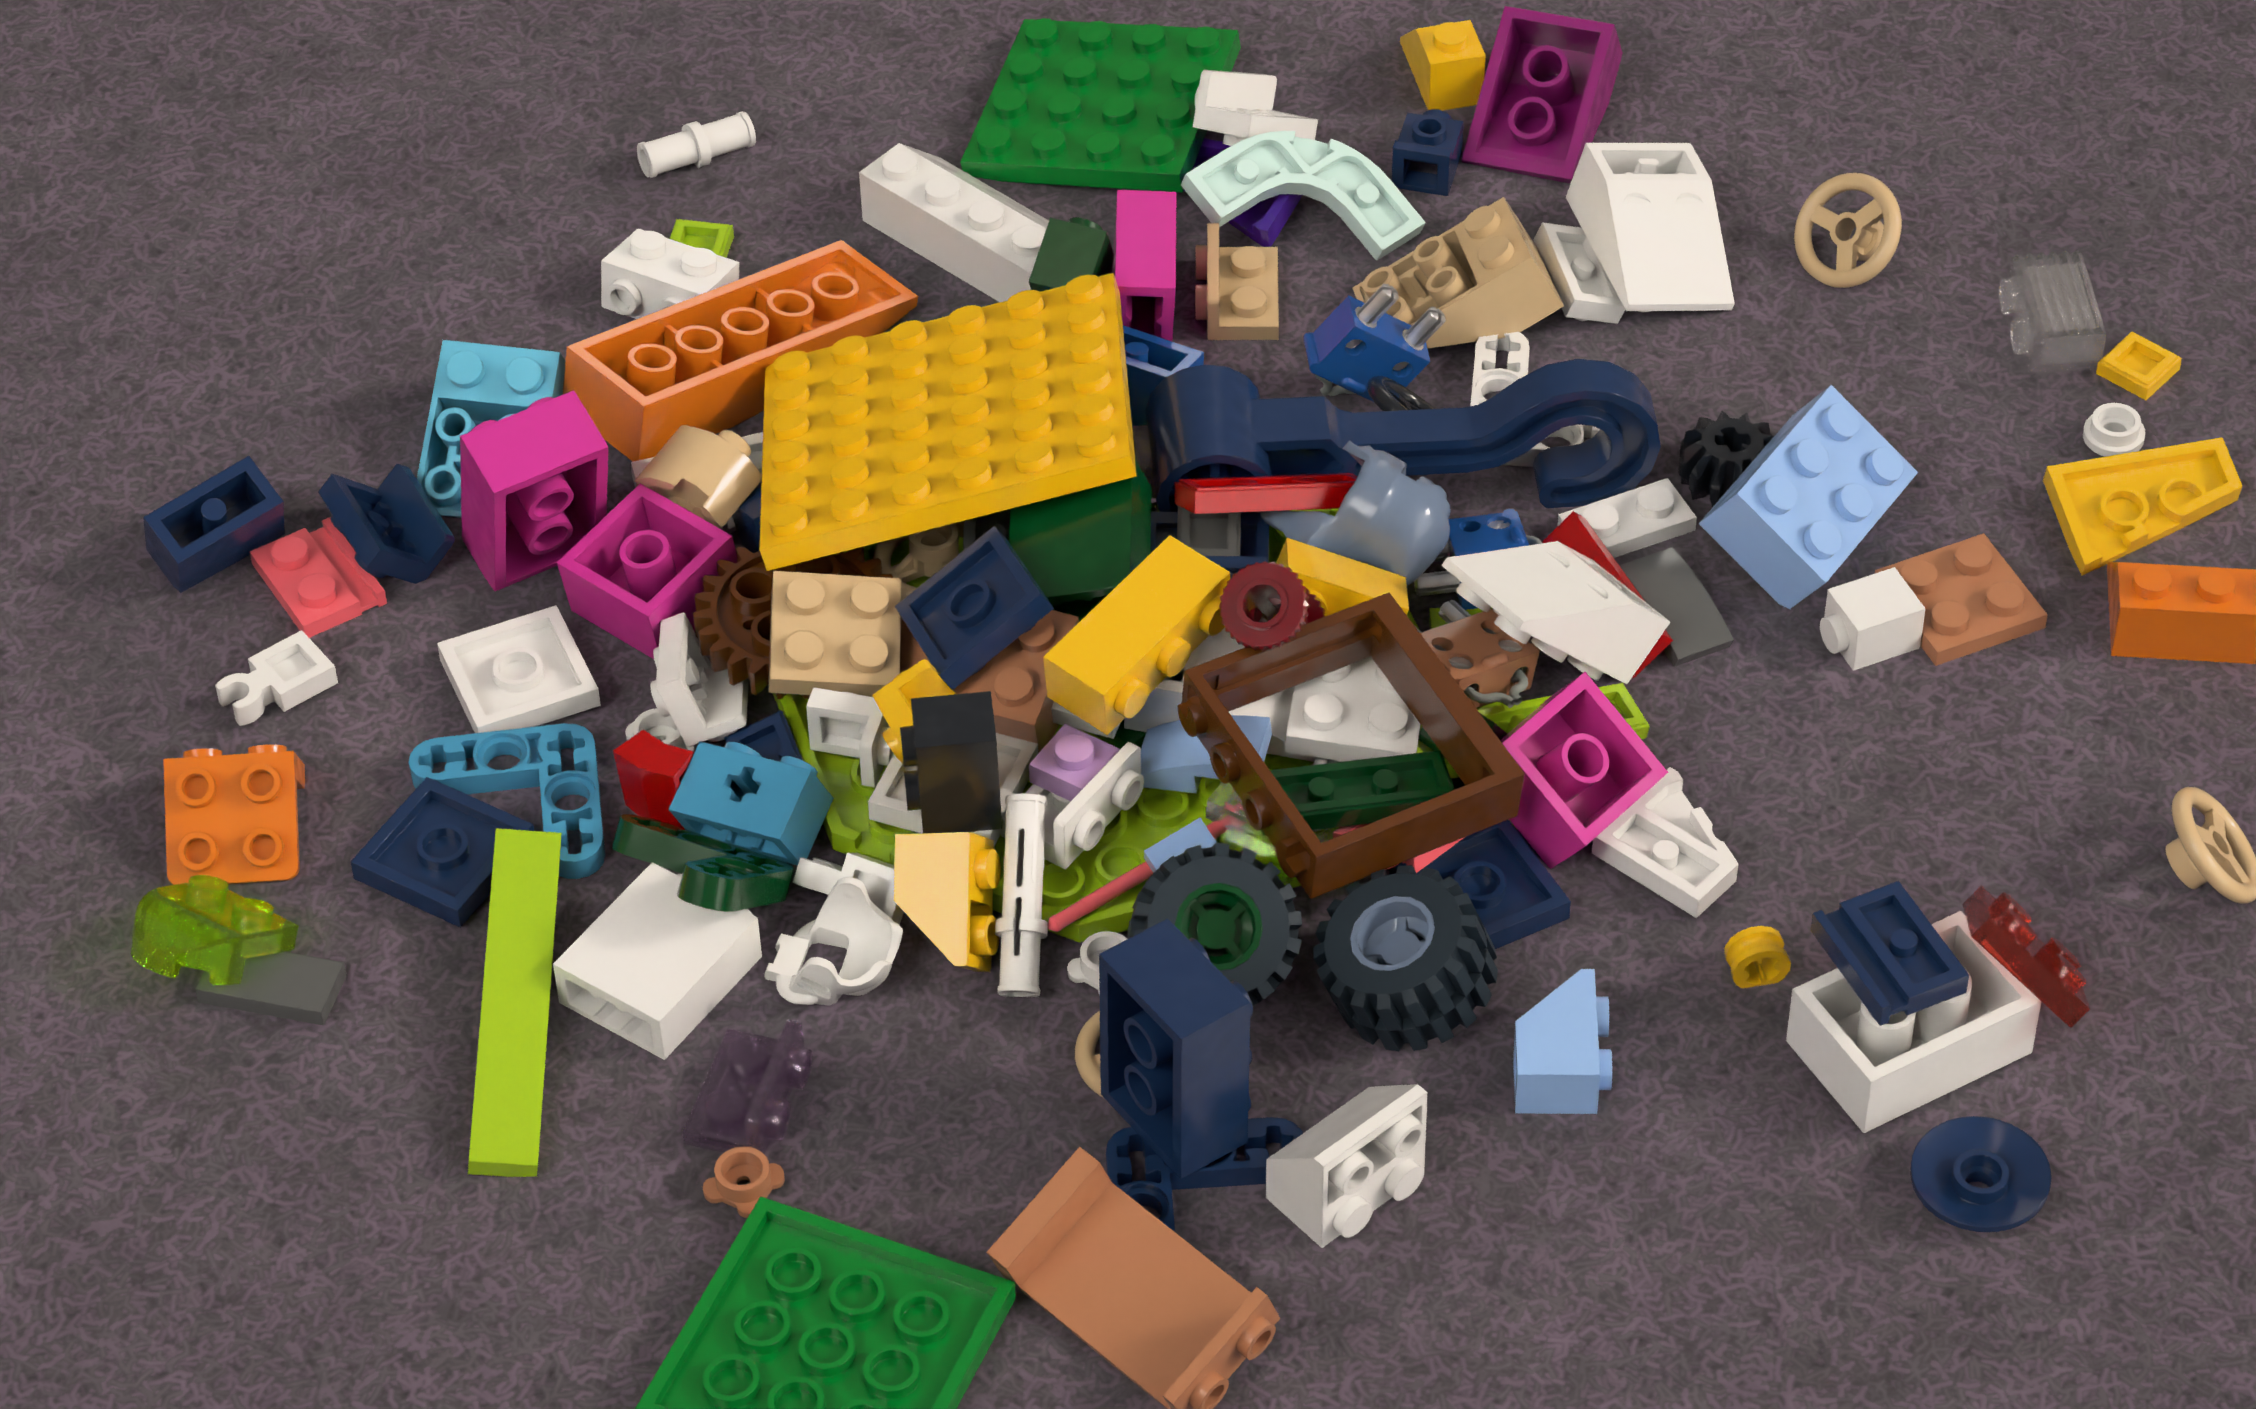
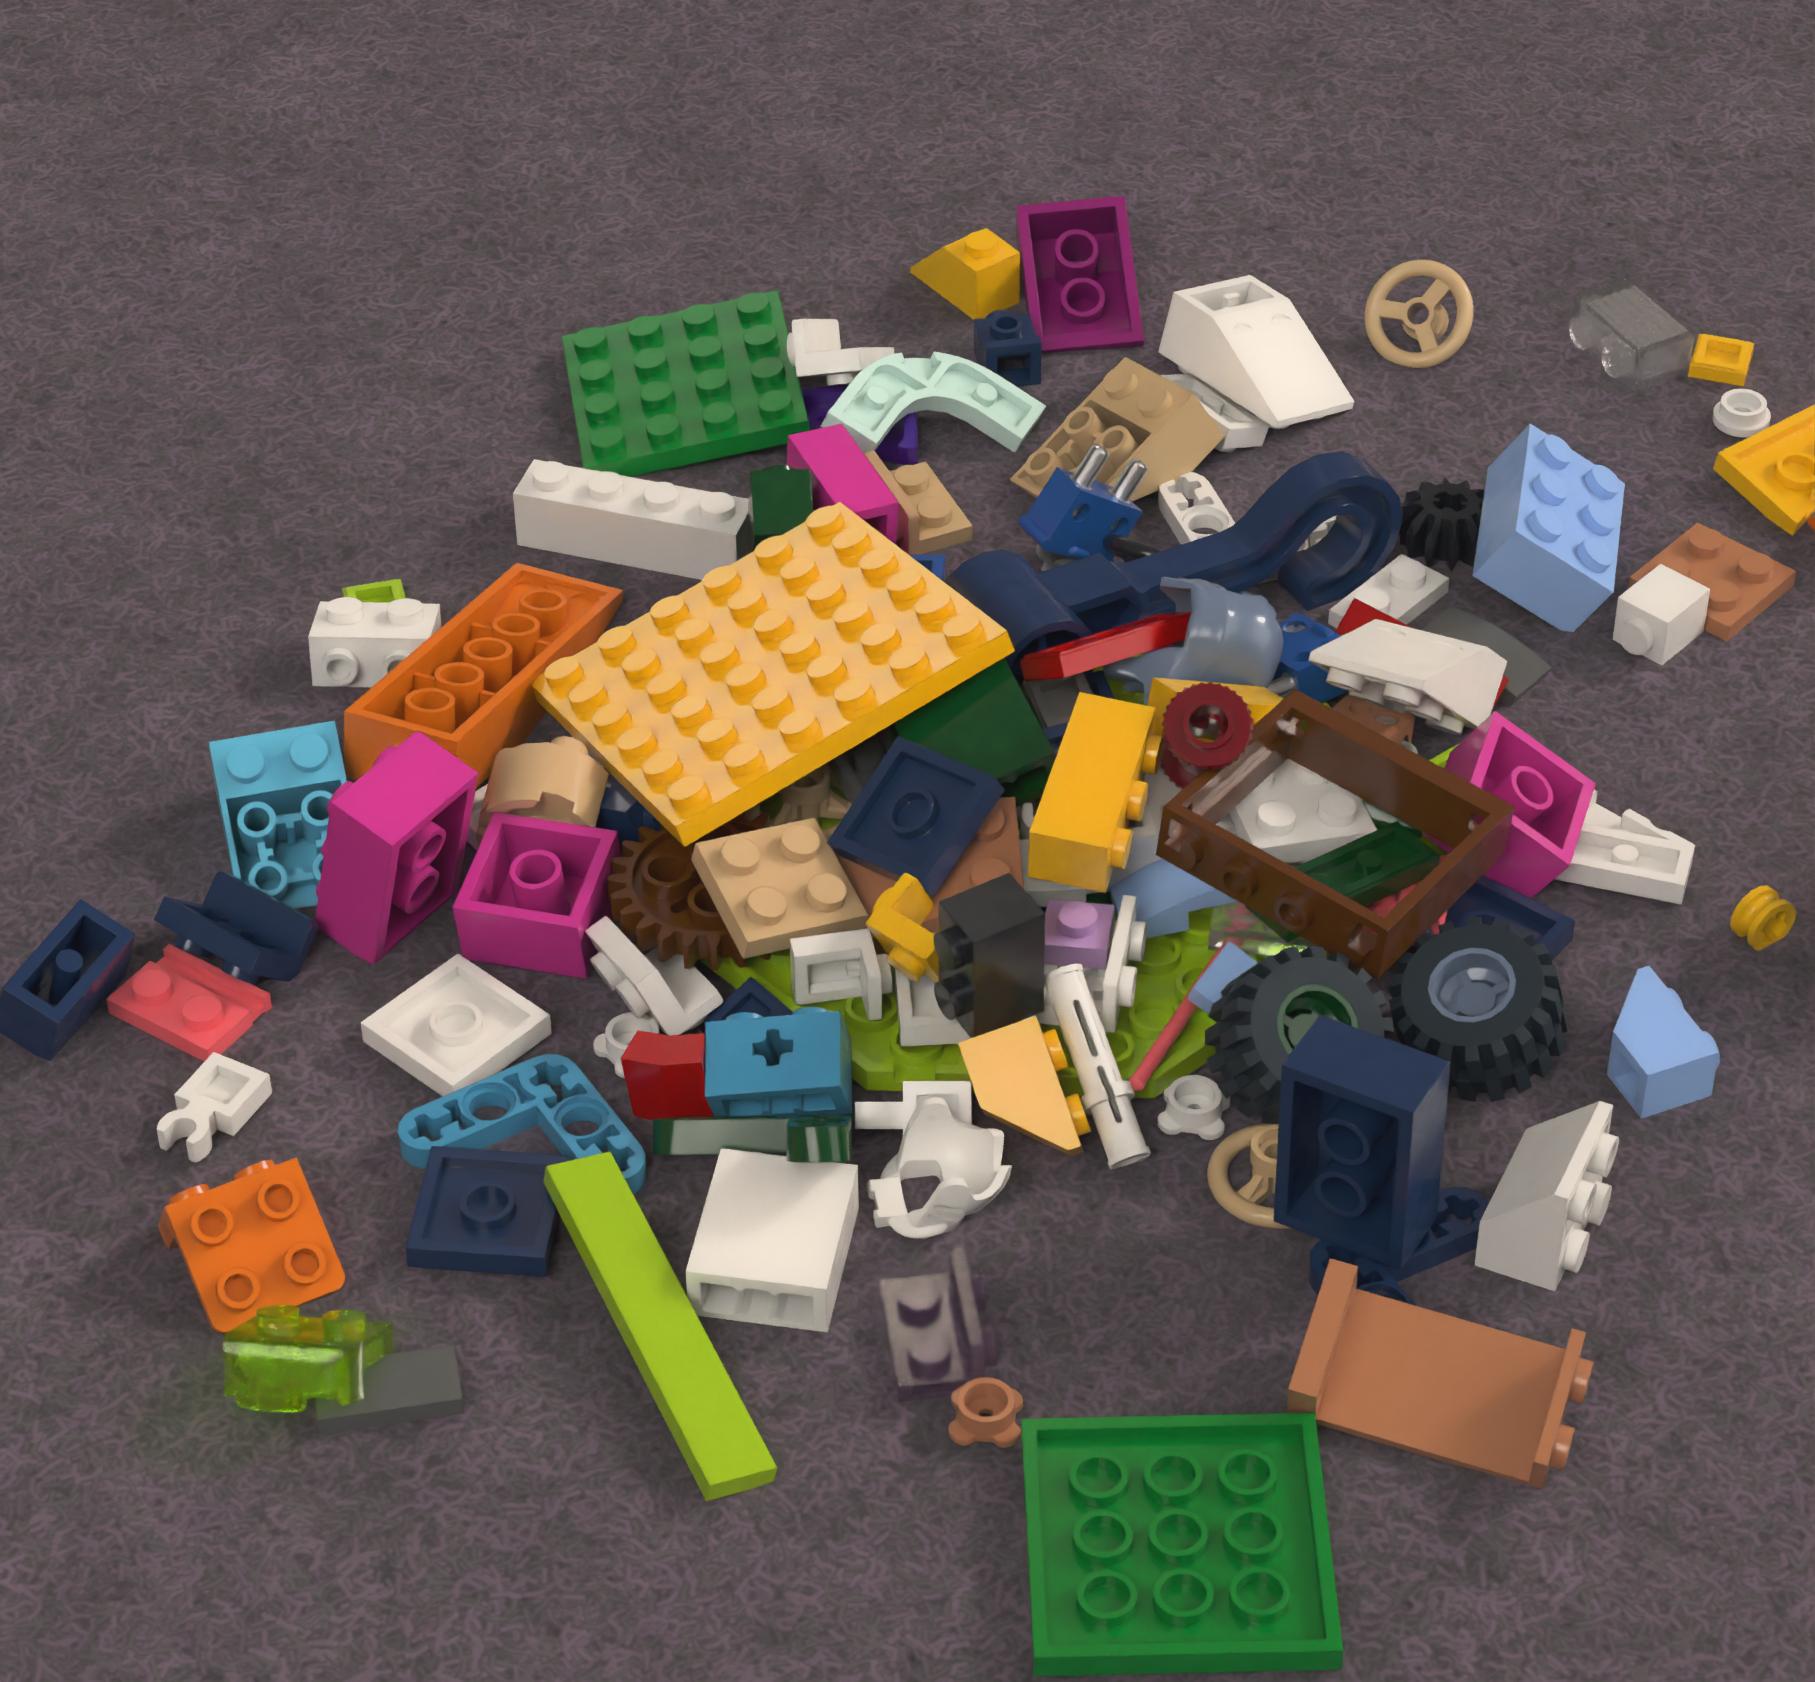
camera: 25 degrees left, 5 degrees down
white pin [637,111,756,178] -> none

